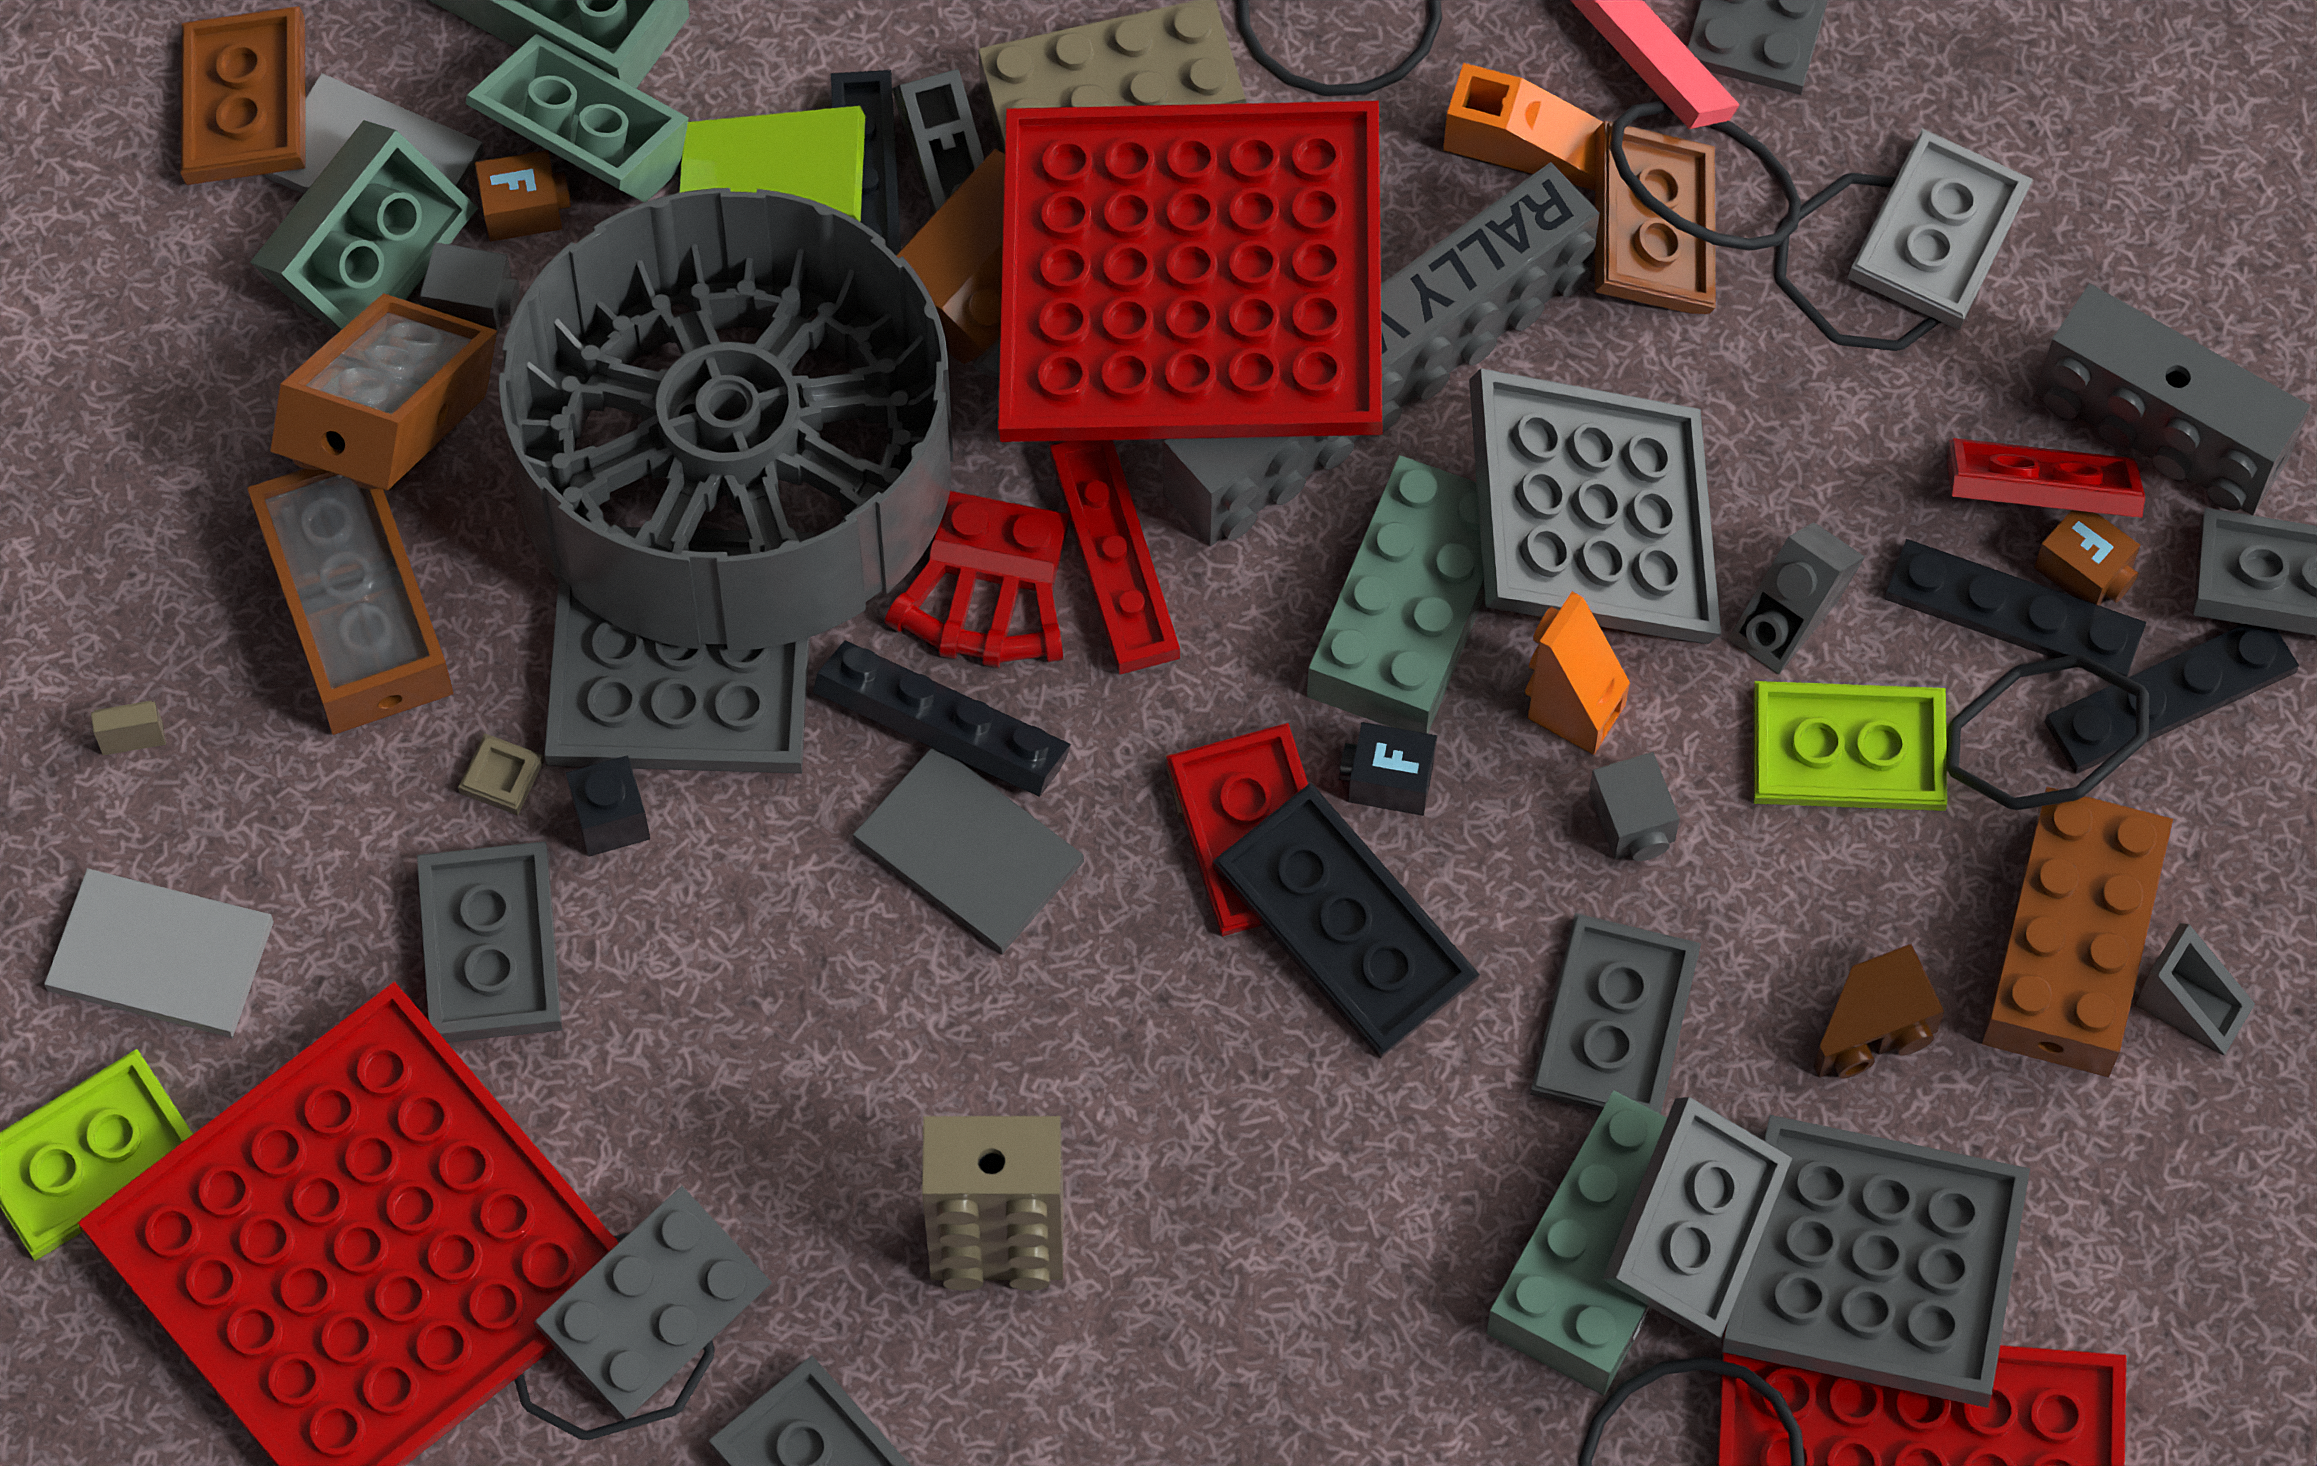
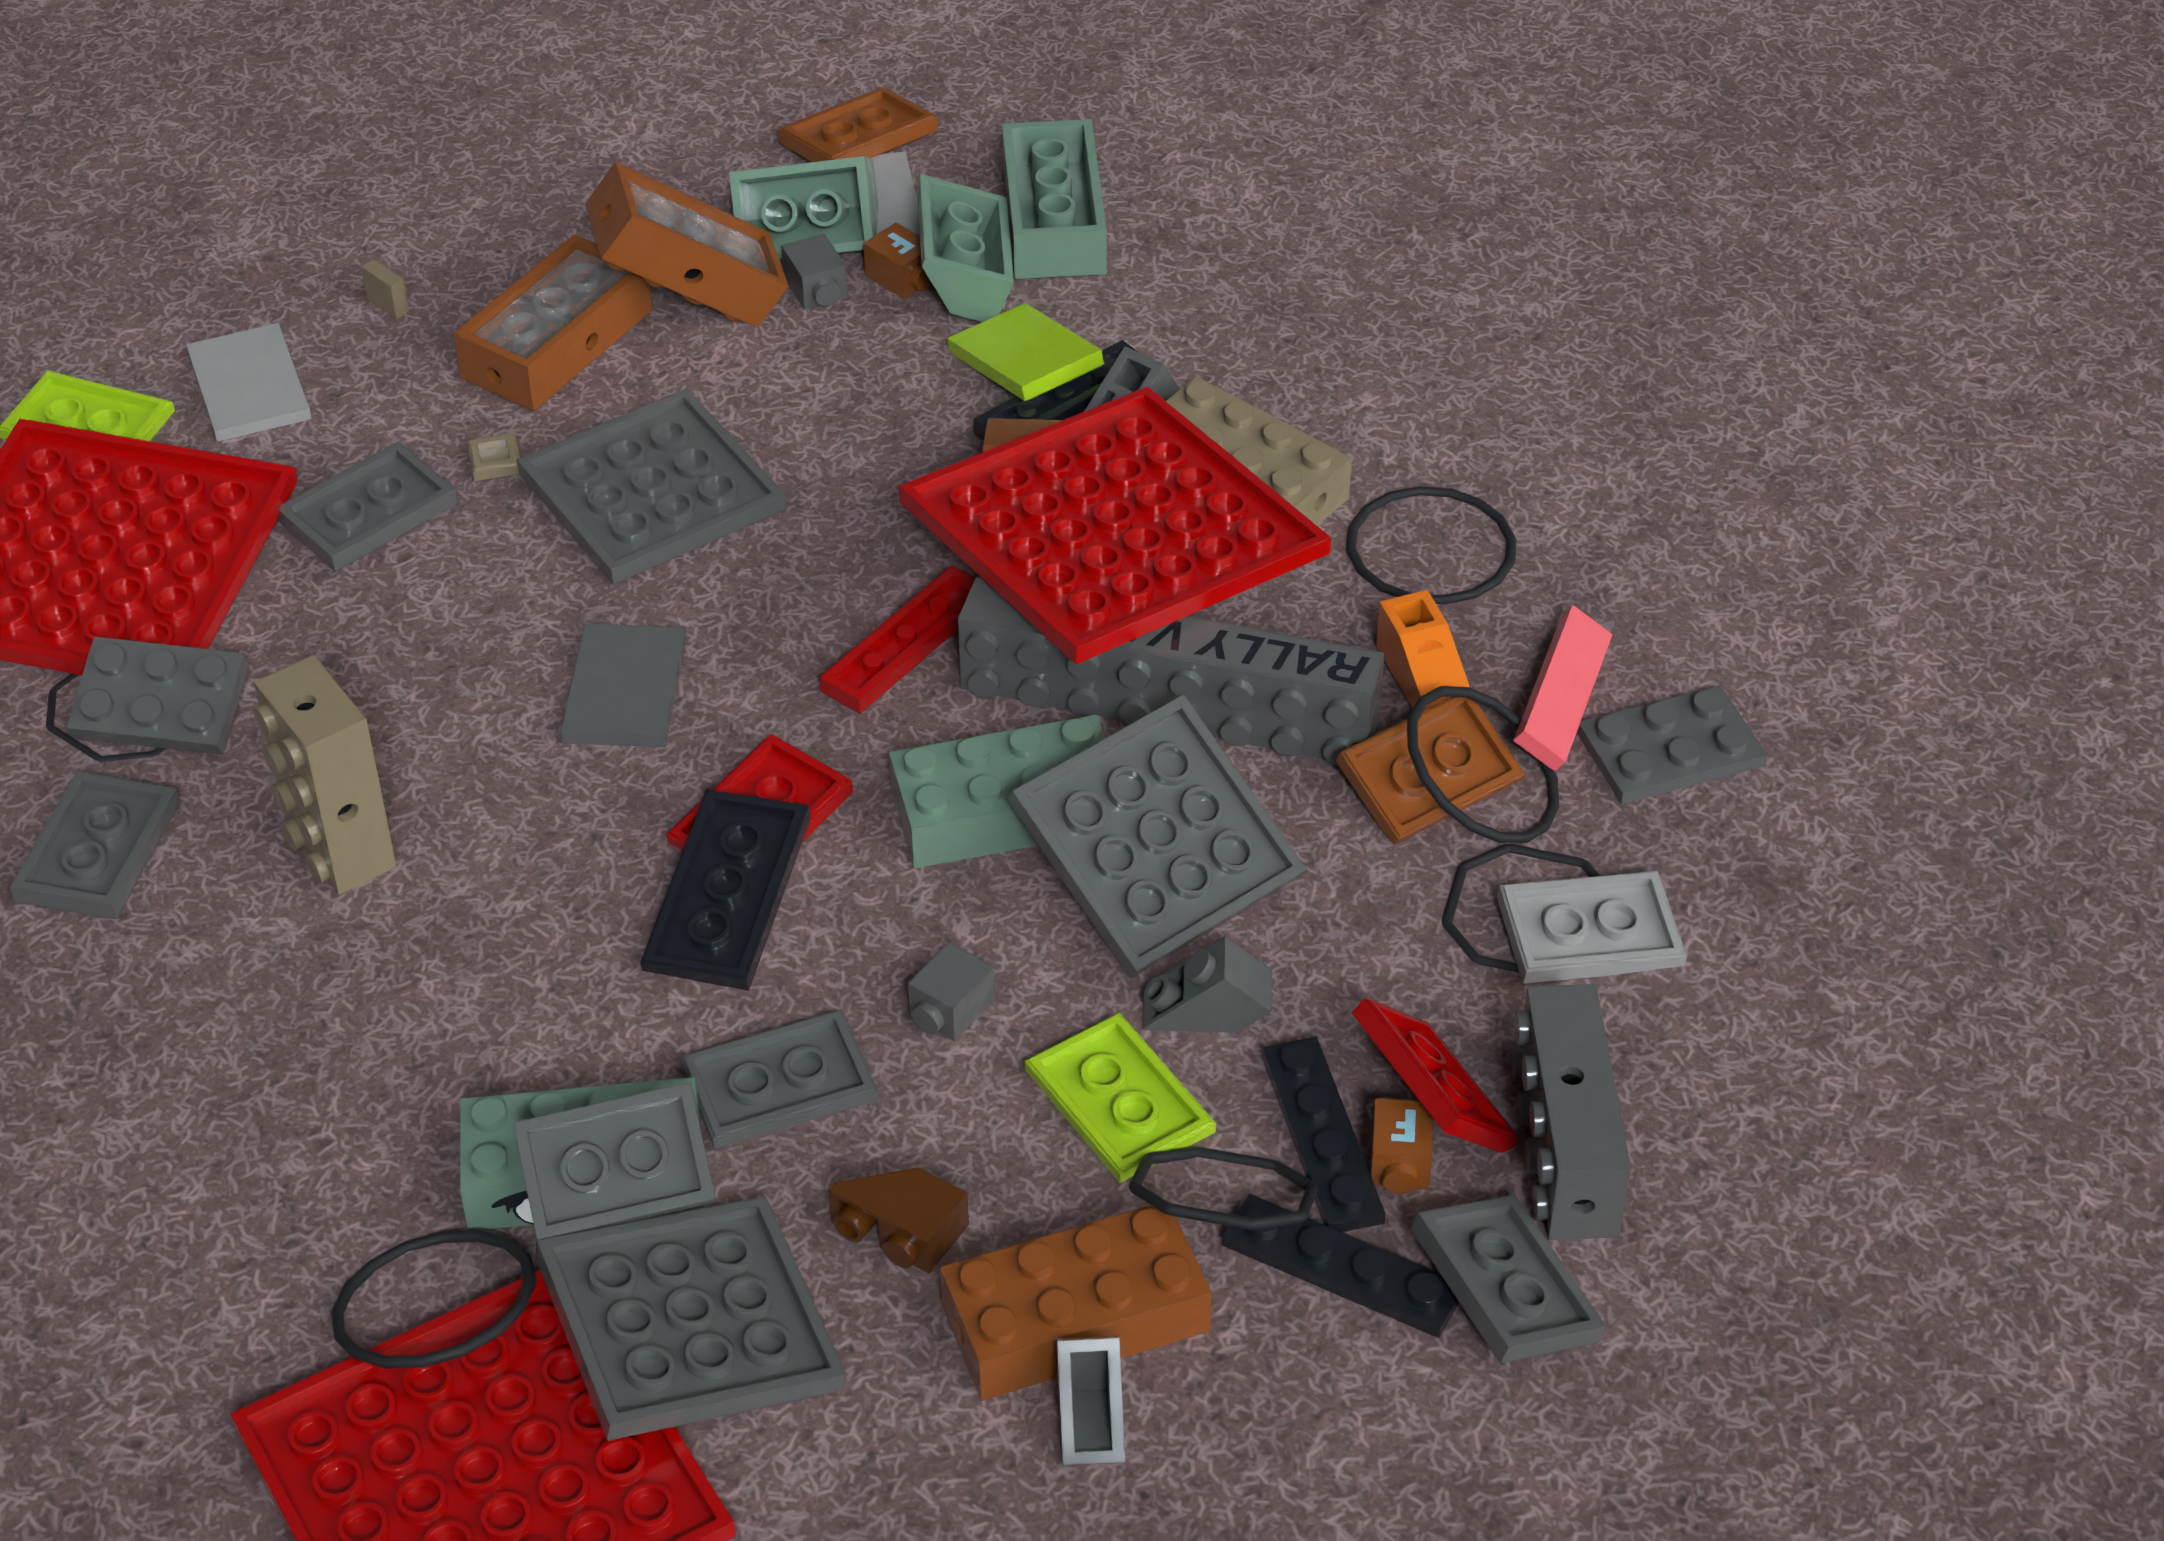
camera: 55 degrees right, 20 degrees down
dark grey wheel [499,188,953,651] -> none
black brick [566,755,650,857] -> none
black plate [813,640,1071,797] -> none
red plate [885,491,1070,668] -> none
black brick [1339,722,1438,816] -> none
orange slope [1525,591,1630,755] -> none

